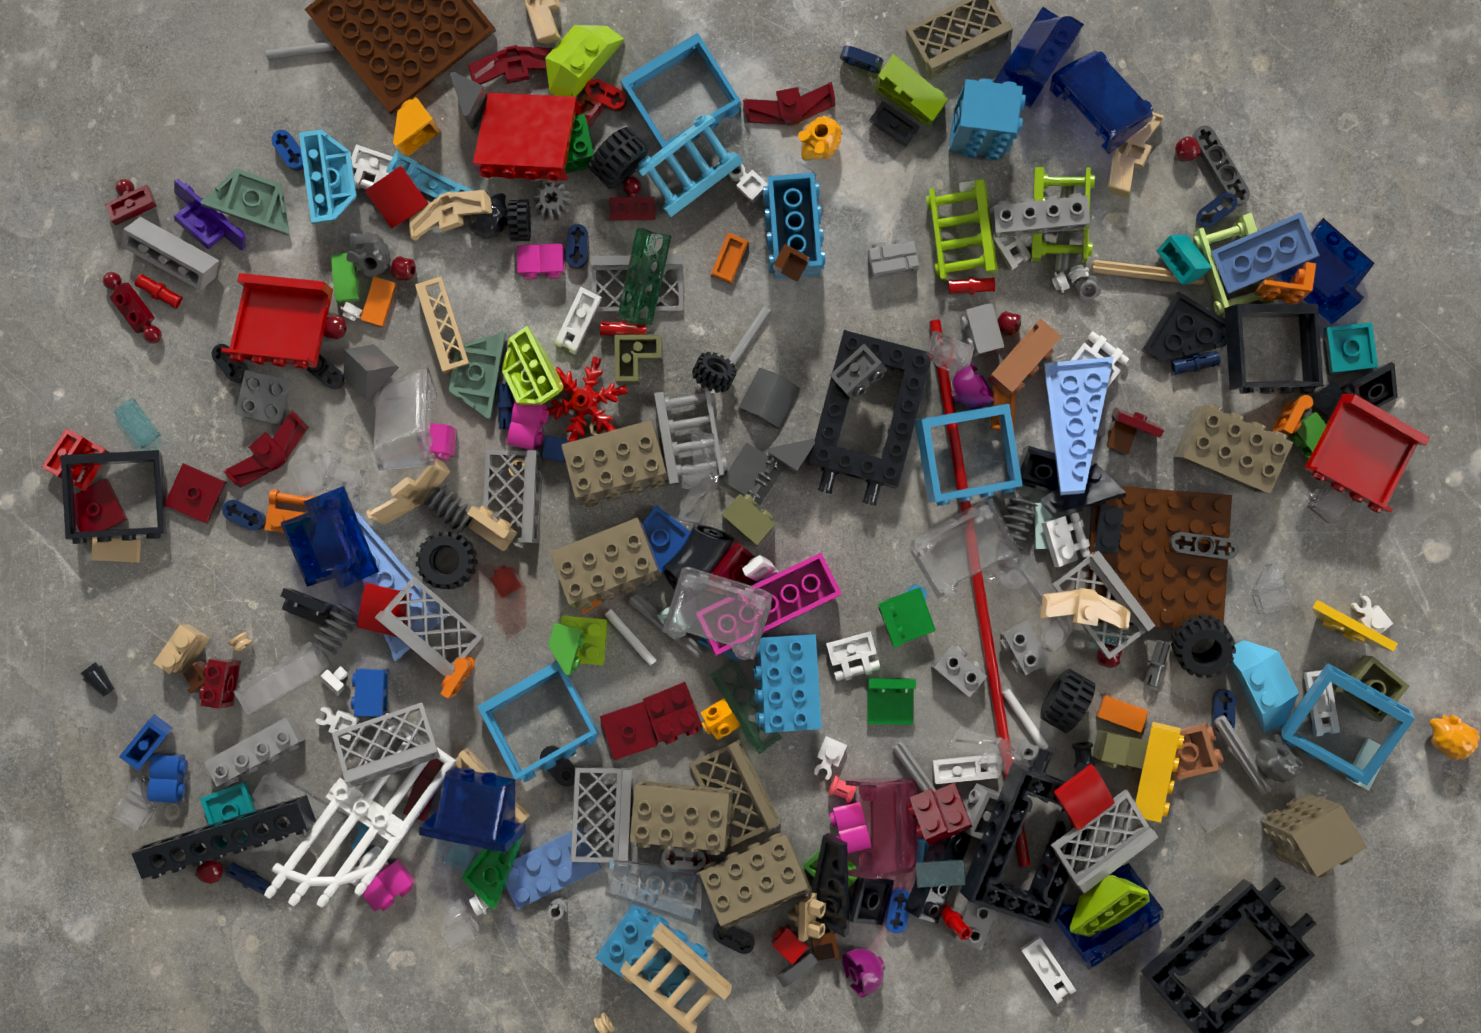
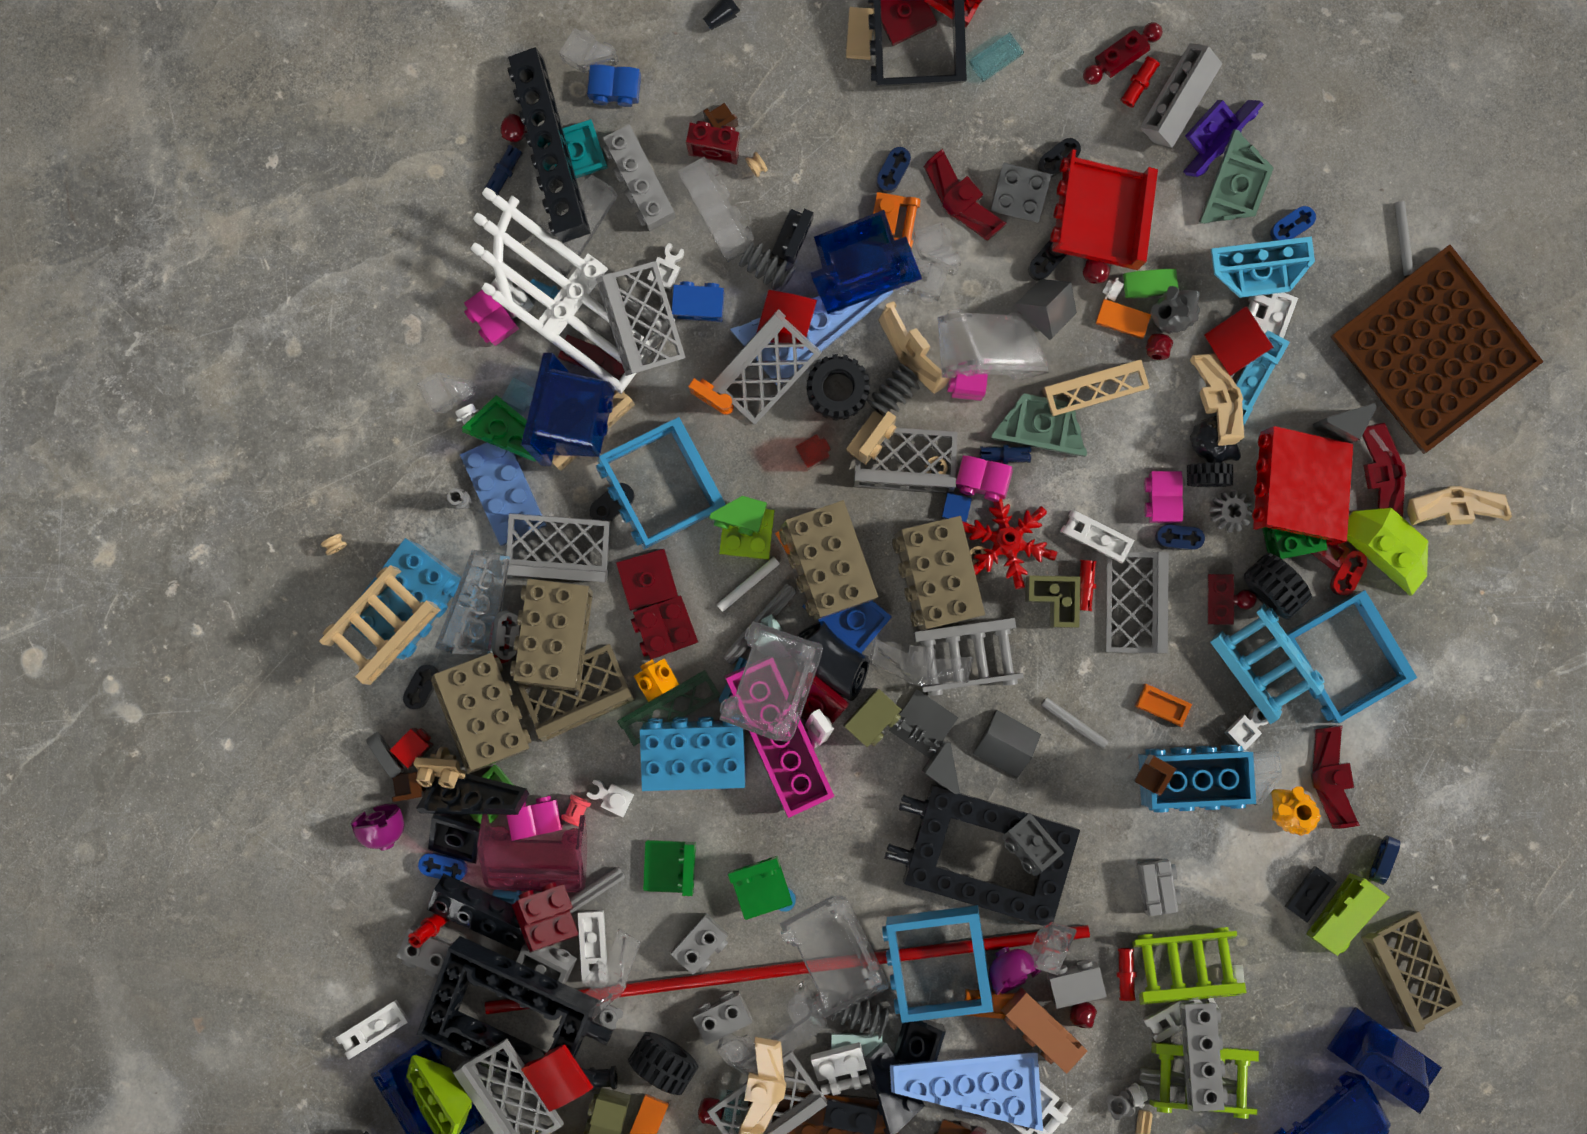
camera: 90 degrees right, 0 degrees up
dark red plate [105,179,157,226] -> none
blue brick [119,714,173,770] -> none
tan window [154,624,210,676] -> none
dark red plate [164,463,227,524] -> none
white tile [320,667,347,696] -> none
light orange slope [393,97,441,157] -> none
lime wedge [502,326,564,405] -> none
clear green fence [618,228,672,325] -> none
black tyre [692,352,737,393] -> none
white plate [826,631,881,681] -> none
clear light blue tile [916,860,965,887] -> none
dark azure brick [948,79,1025,161] -> none
white bar [1002,689,1049,750] -> none
white plate [1052,271,1070,293] -> none

